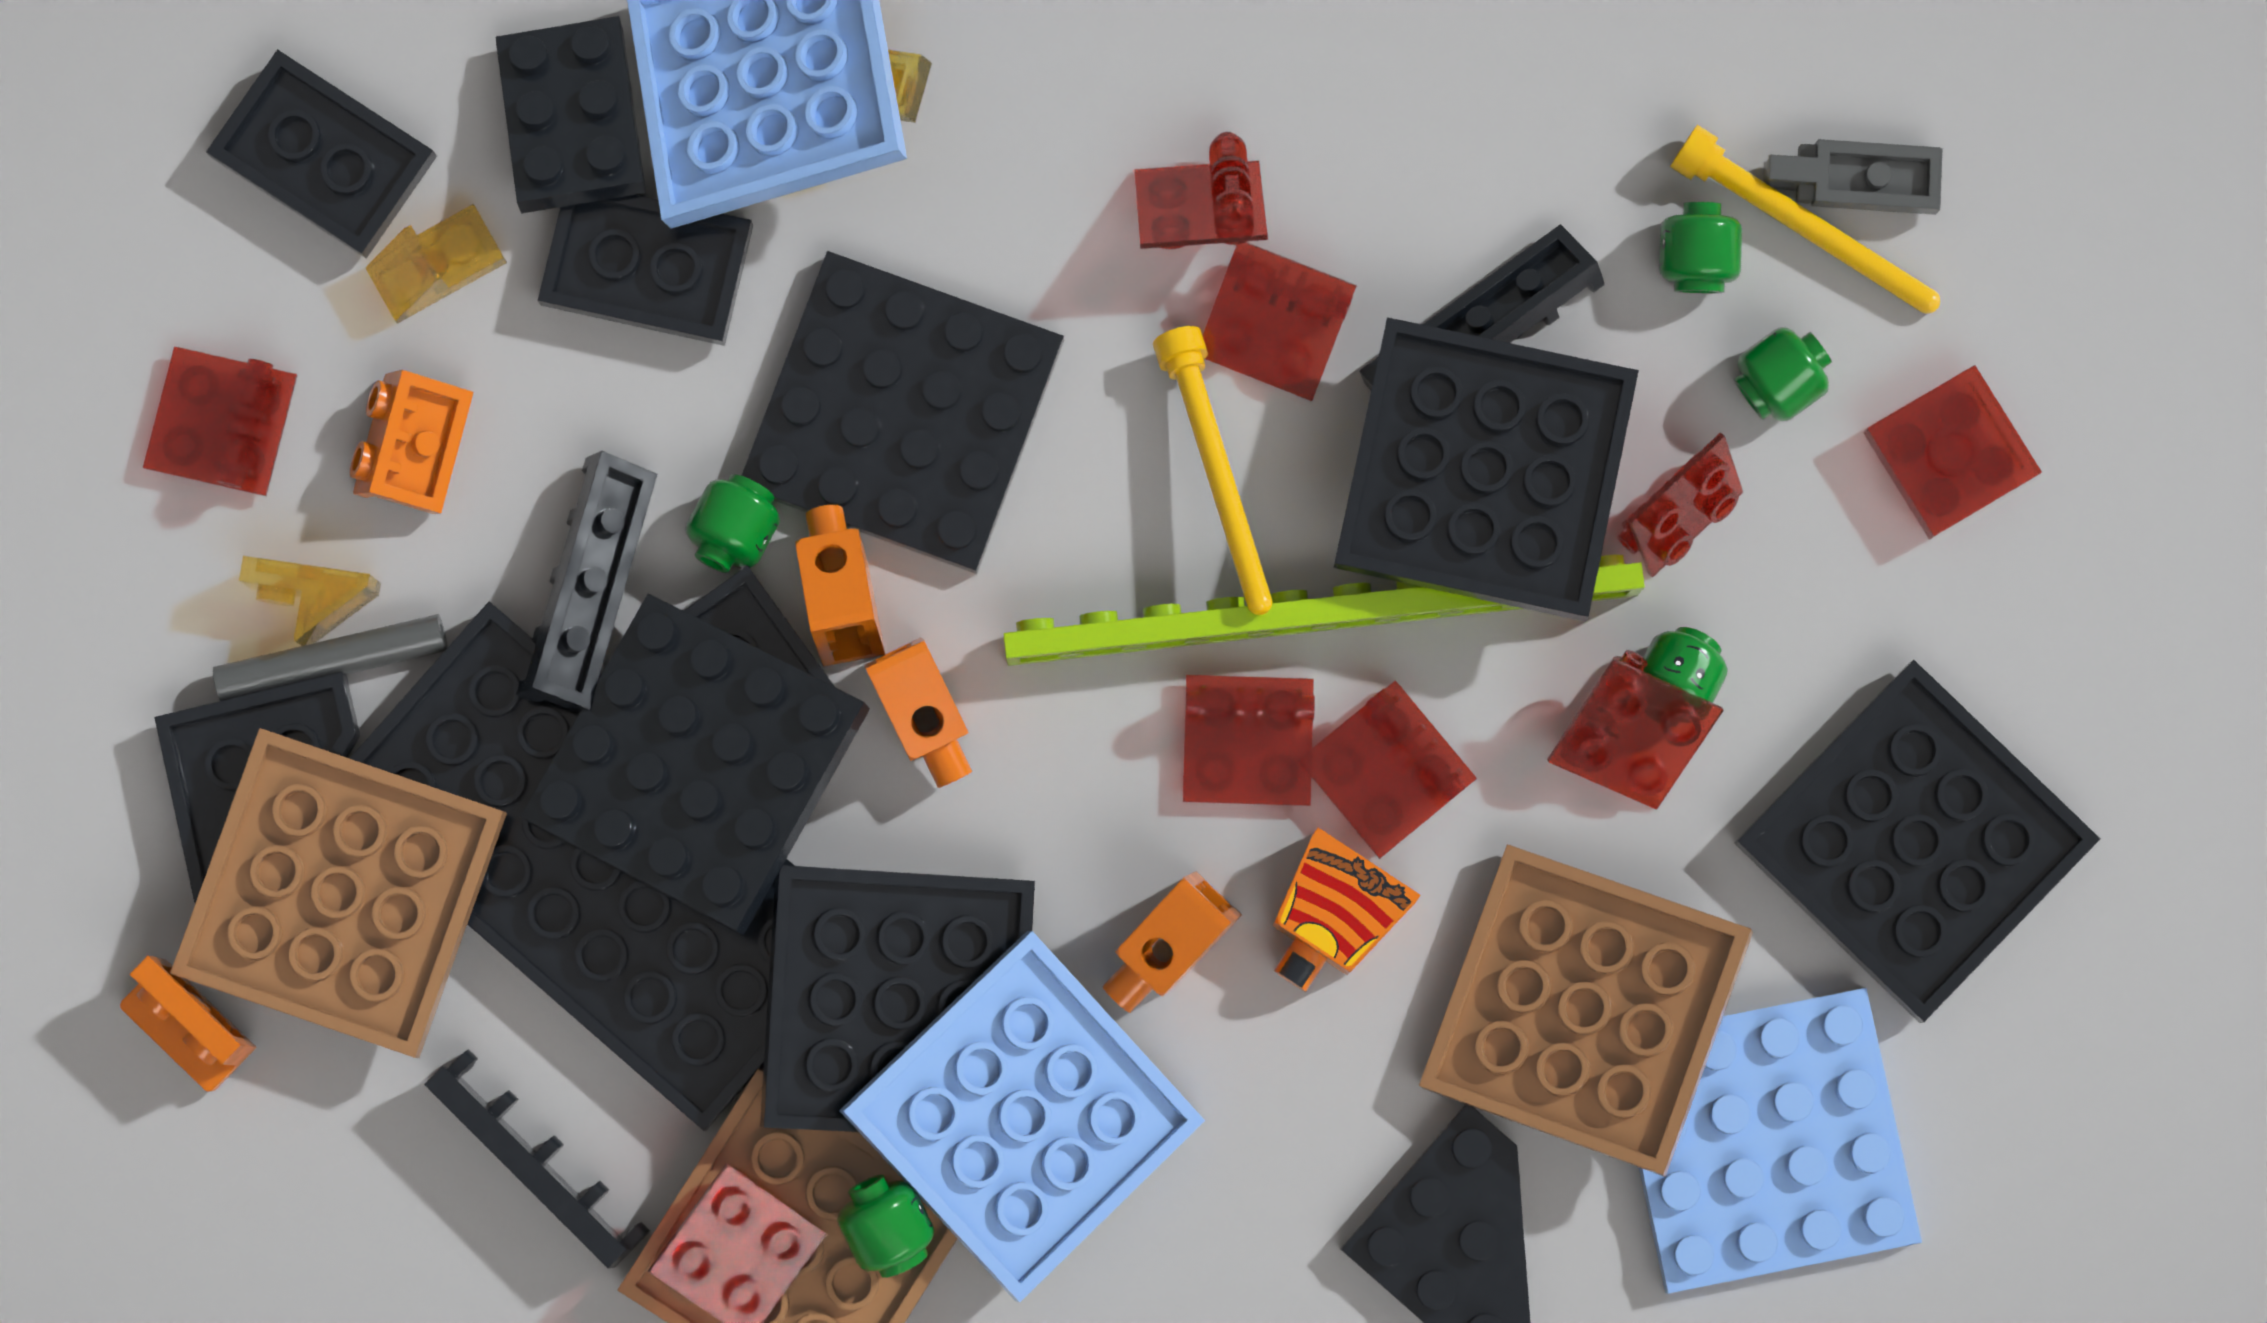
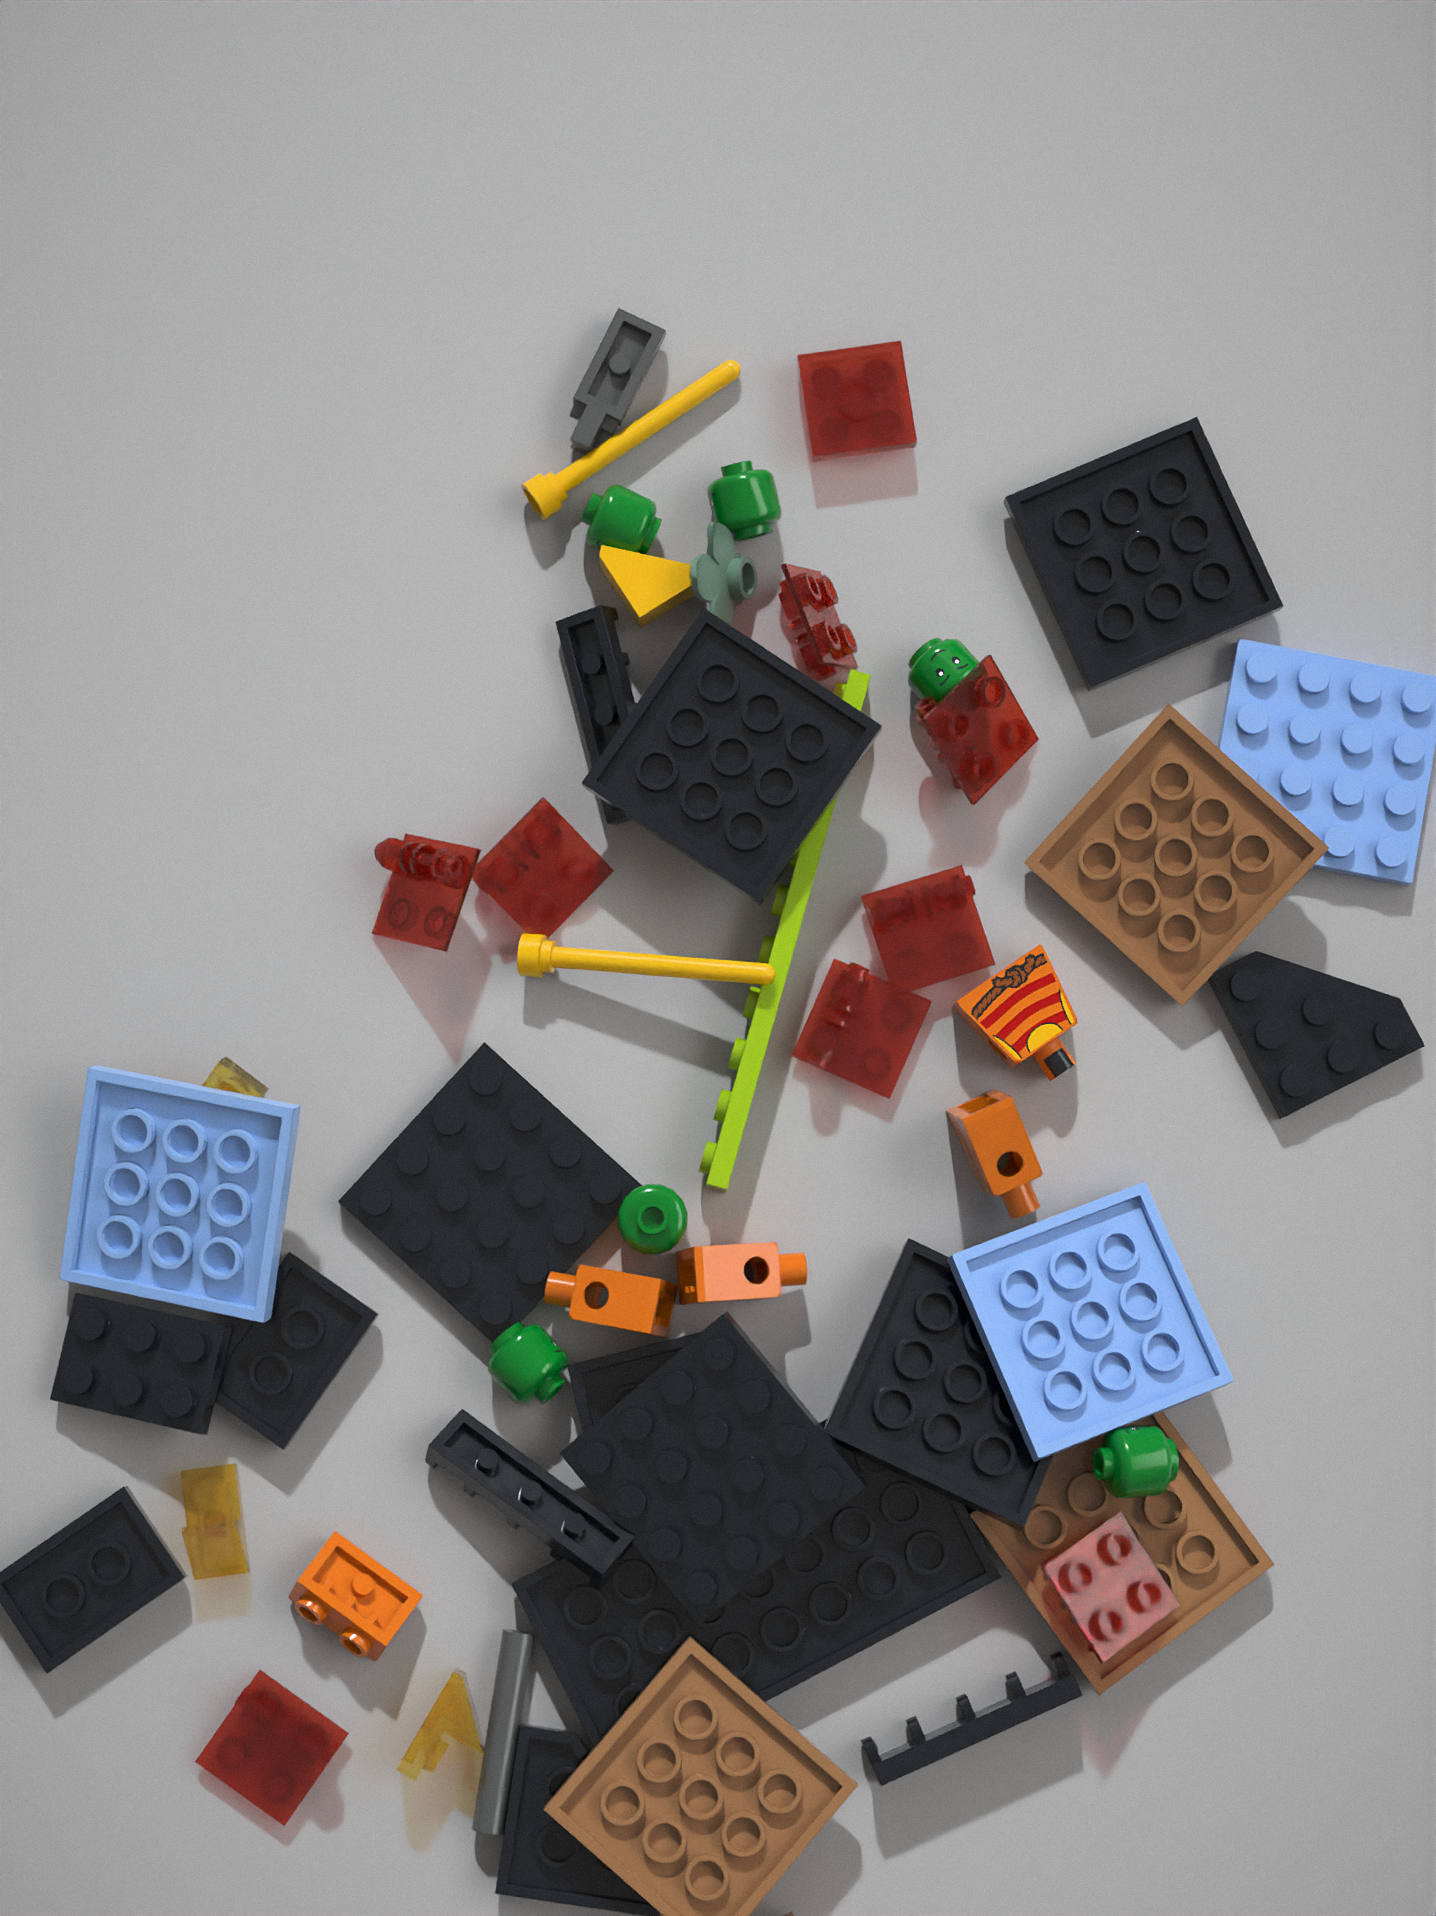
camera: 75 degrees left, 0 degrees up
none -> yellow slope [599,545,694,629]
none -> green head [618,1184,688,1255]
none -> sand green plate [689,522,757,625]

